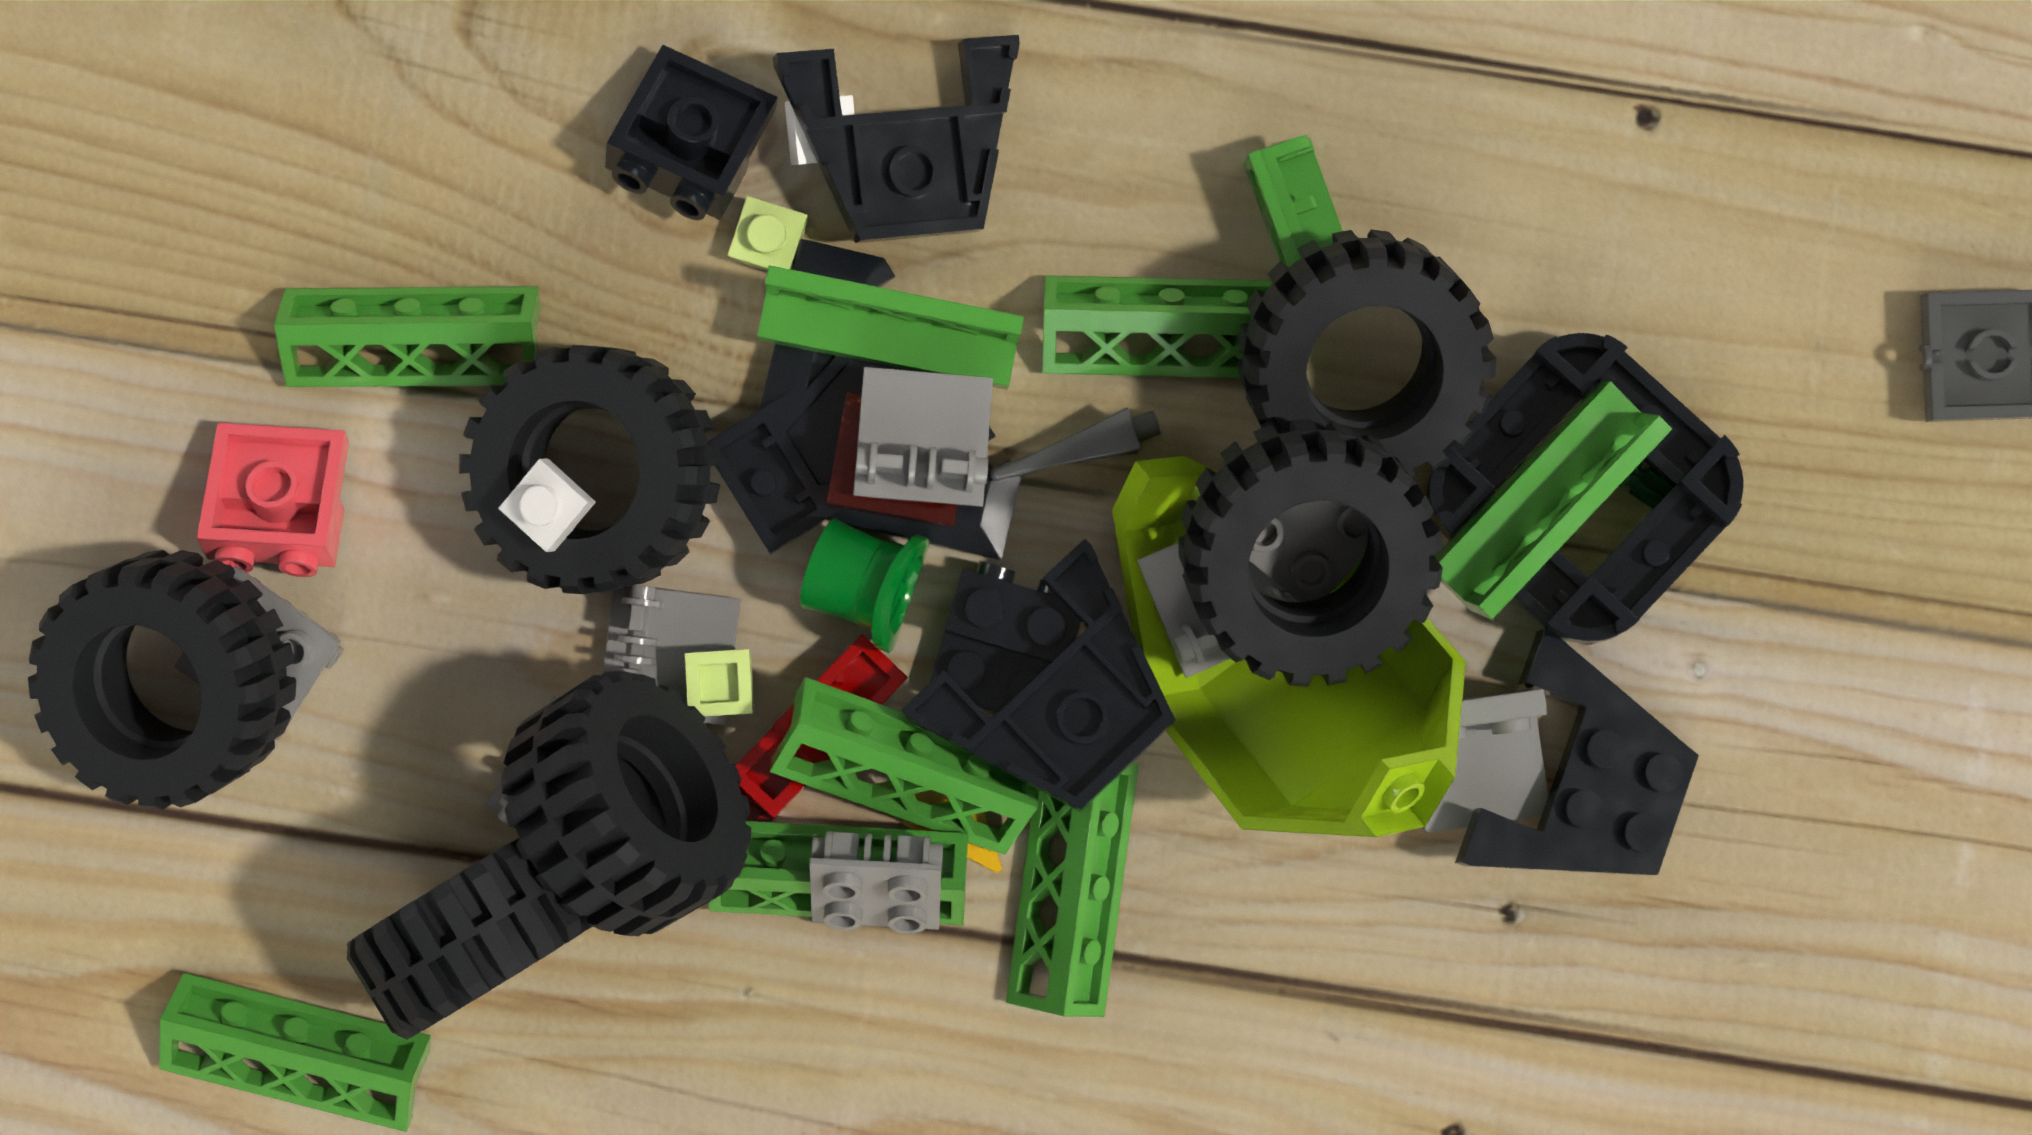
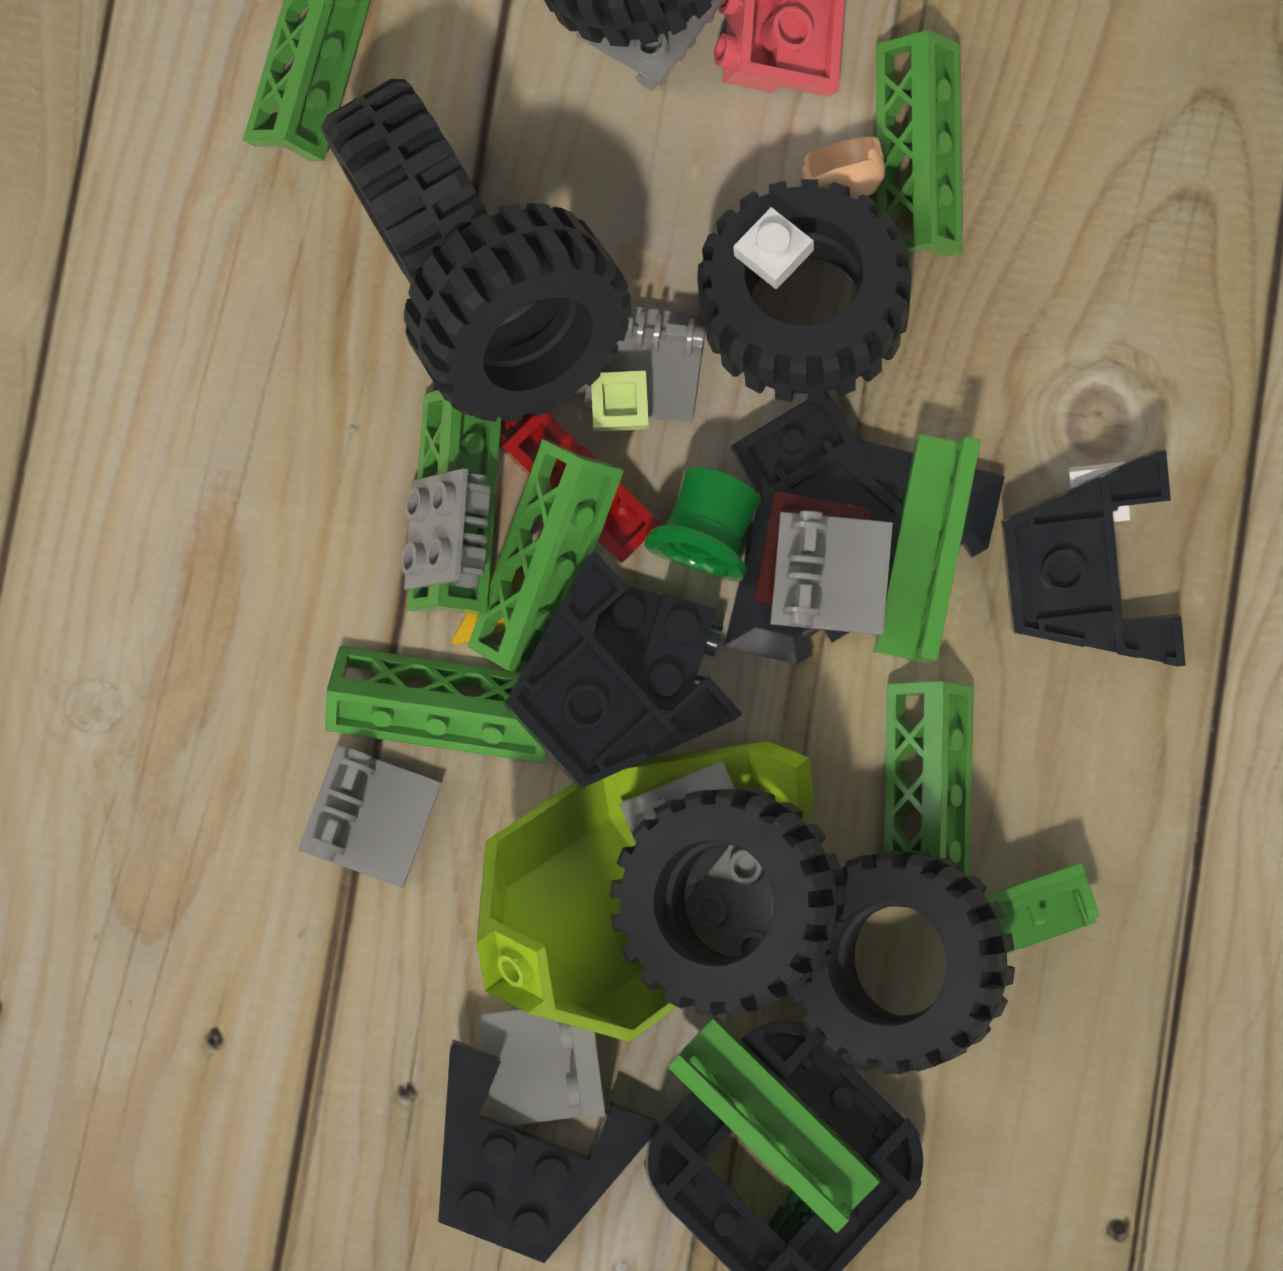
camera: 90 degrees right, 5 degrees down
black plate [605,44,778,220] -> none
yellowish green plate [727,196,809,271] -> none
dark grey piece [990,407,1161,482] -> none
none -> light grey hinge [298,745,442,888]
none -> light nougat hair [802,137,885,200]

